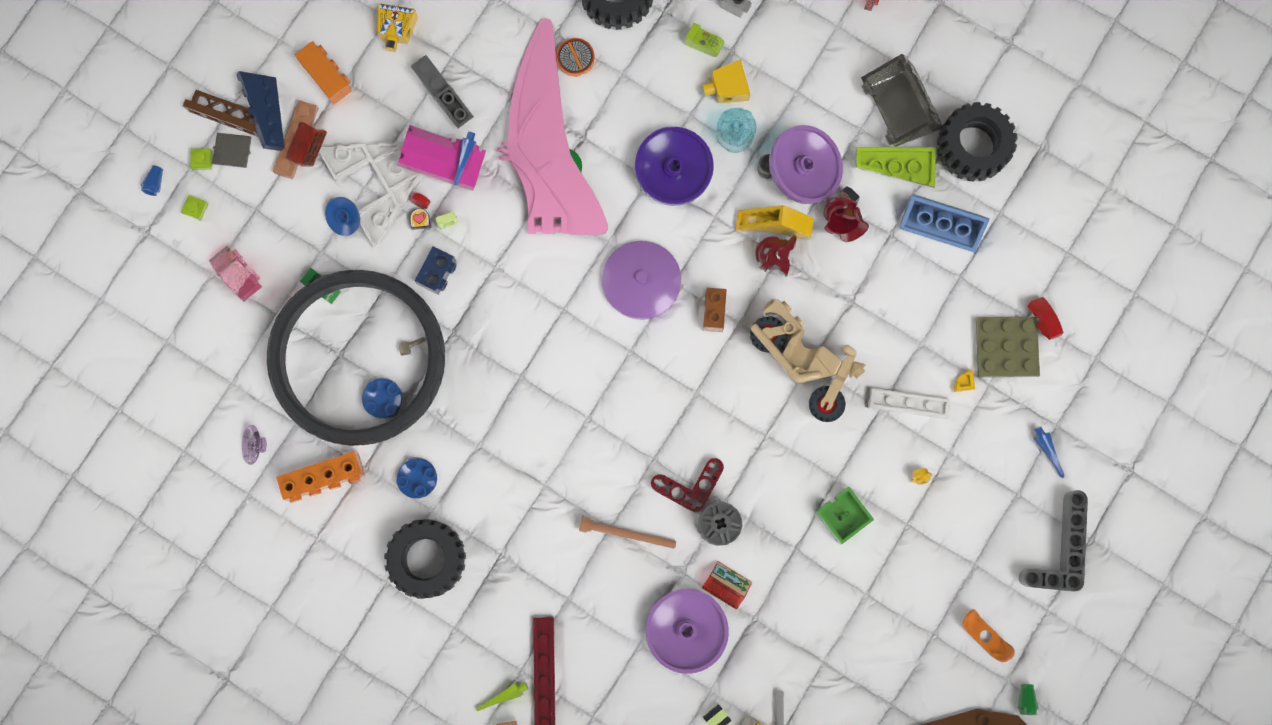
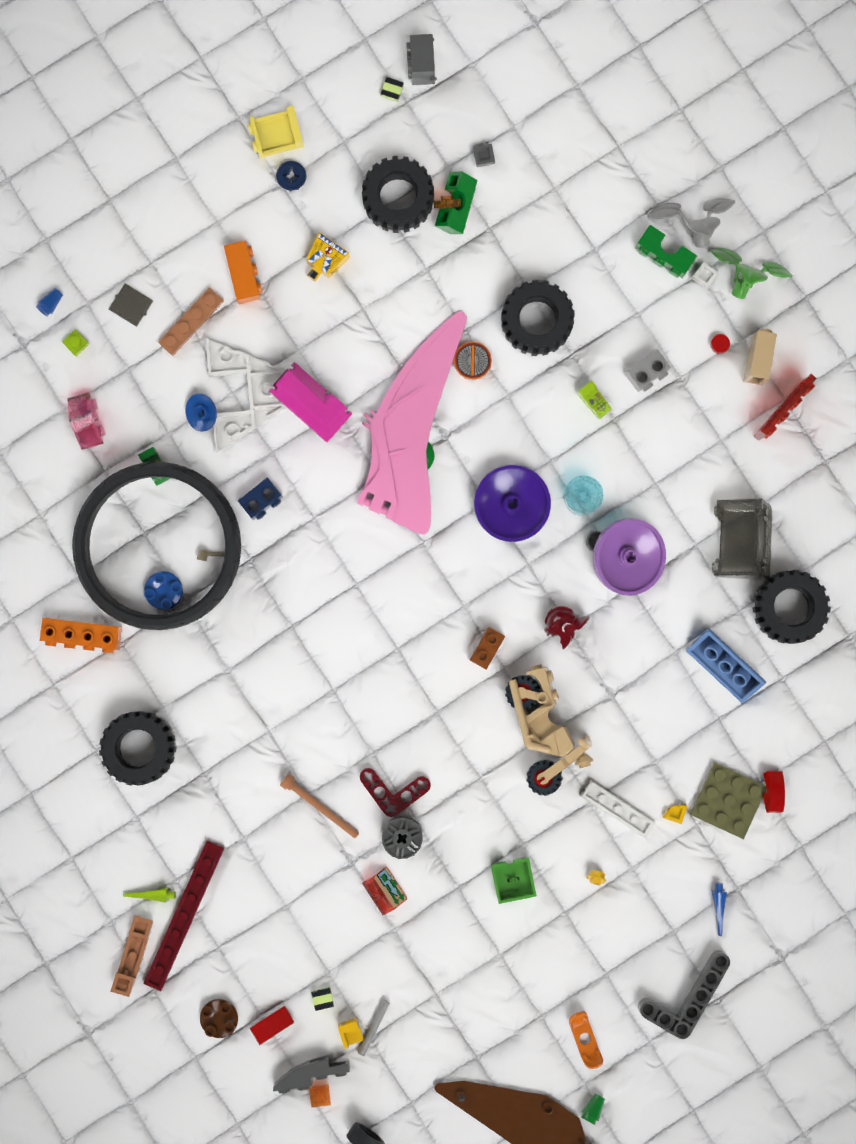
camera: 25 degrees right, 5 degrees up
reddish brown fence [182,90,258,137] -> none
lime plate [190,149,213,170] -> none
dark blue wing [236,71,285,151] -> none
clear purple piece [241,424,267,465] -> none
clear red panel [285,122,327,167] -> none
blue dish [396,458,437,499] -> none
red tile [410,192,431,209] -> none
tile [410,208,431,230] -> none
dark grey slope [411,55,474,129] -> none
yellowish green tile [435,211,459,229] -> none
blue piece [454,131,476,186] -> none
medium lavender dish [602,241,681,320] -> none
medium lavender dish [646,589,729,674] -> none
yellow torso [702,59,751,103] -> none
yellow arch [736,205,814,239] -> none
dark red helmet [823,196,869,242] -> none
black tile [840,186,860,202] -> none
lime wing [856,147,936,188] -> none

